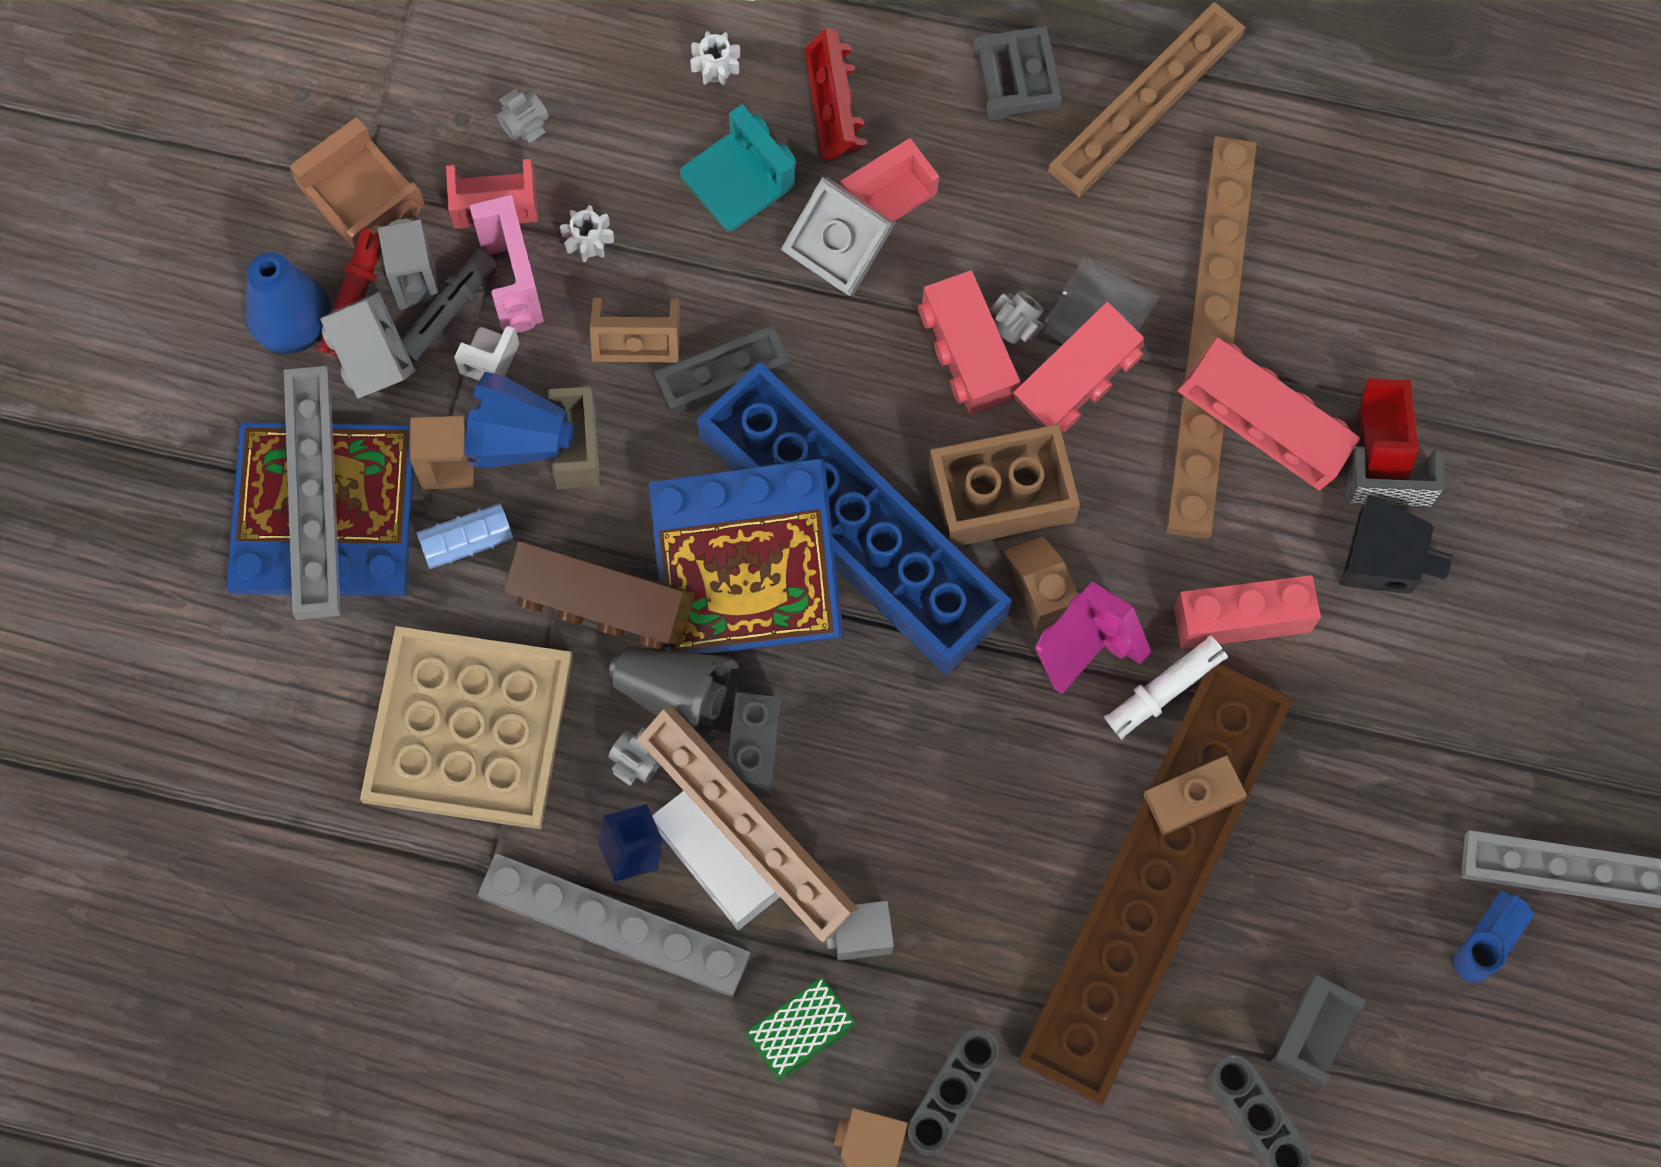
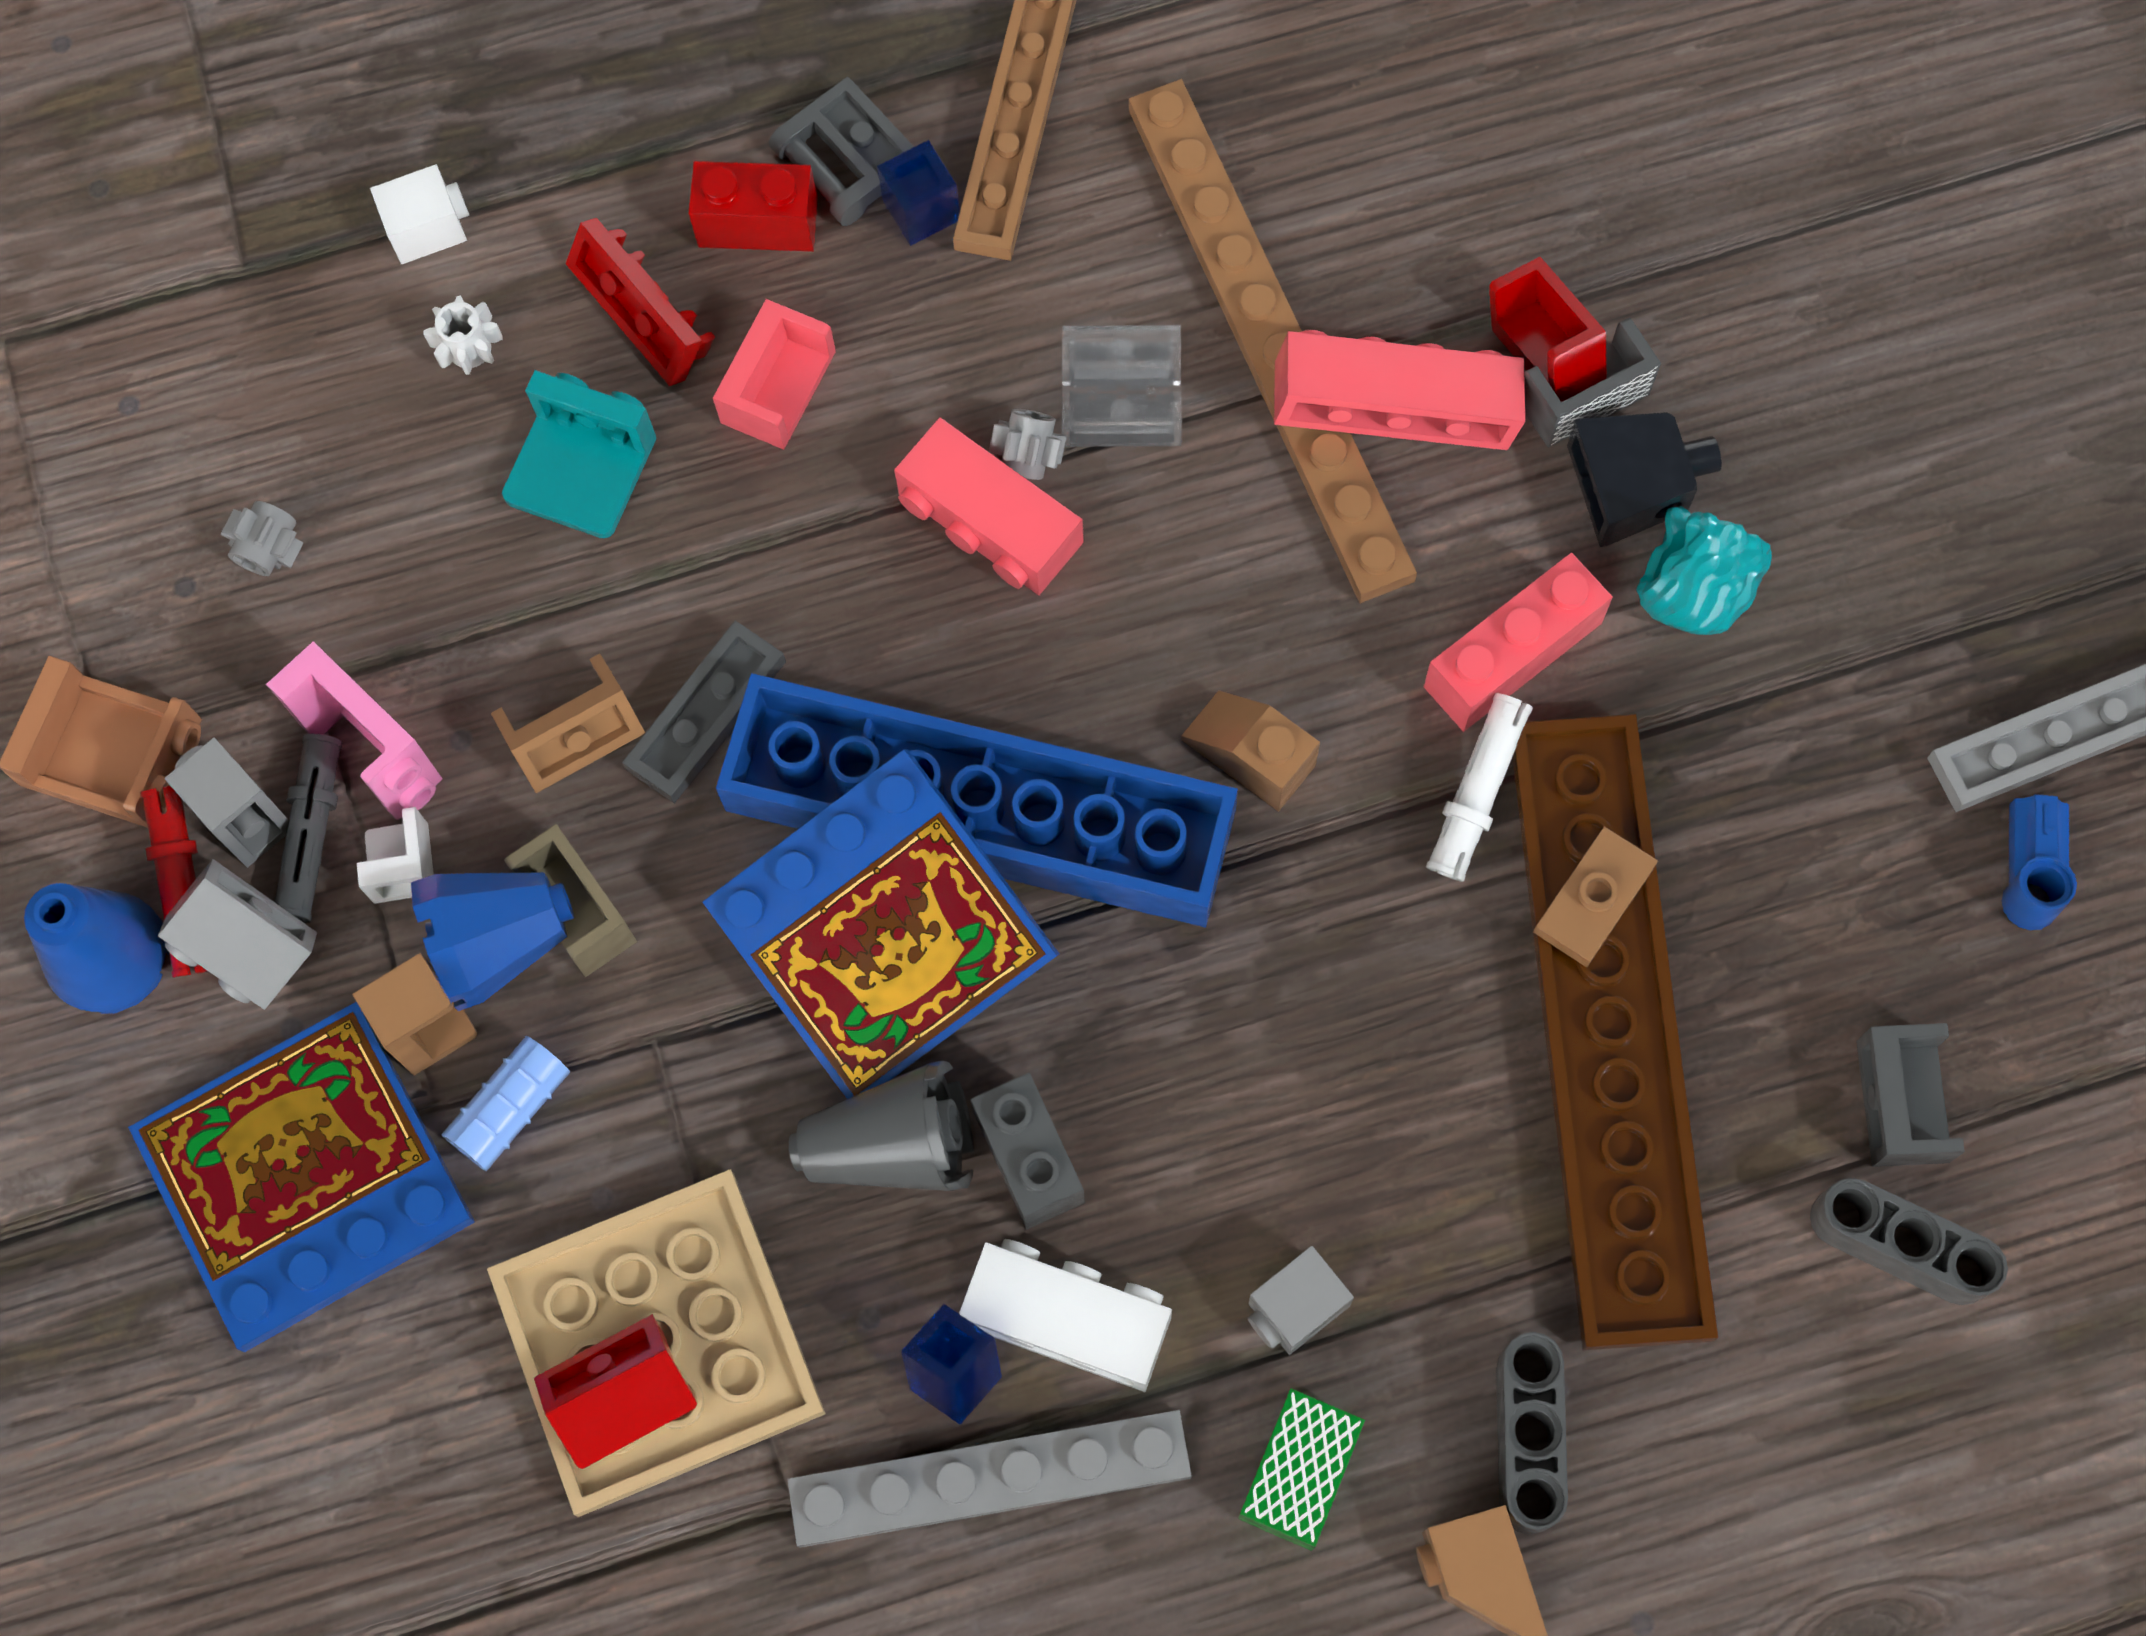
camera: 25 degrees left, 0 degrees up
light grey plate [284,366,341,620] -> none
coral panel [446,159,538,229] -> none
reddish brown brick [504,541,696,650] -> none
white gear [560,205,614,262] -> none
light grey gear [608,727,661,786] -> none
plate [637,706,858,943] -> none
light grey tile [781,177,896,296] -> none
medium nougat brick [928,424,1080,547] -> none
coral brick [1013,301,1144,433] -> none
dark pink bracket [1035,581,1151,694] -> none
none -> red panel [534,1314,697,1469]
none -> red brick [688,161,818,252]
none -> clear blue panel [877,140,960,246]
none -> teal hair [1636,506,1772,635]

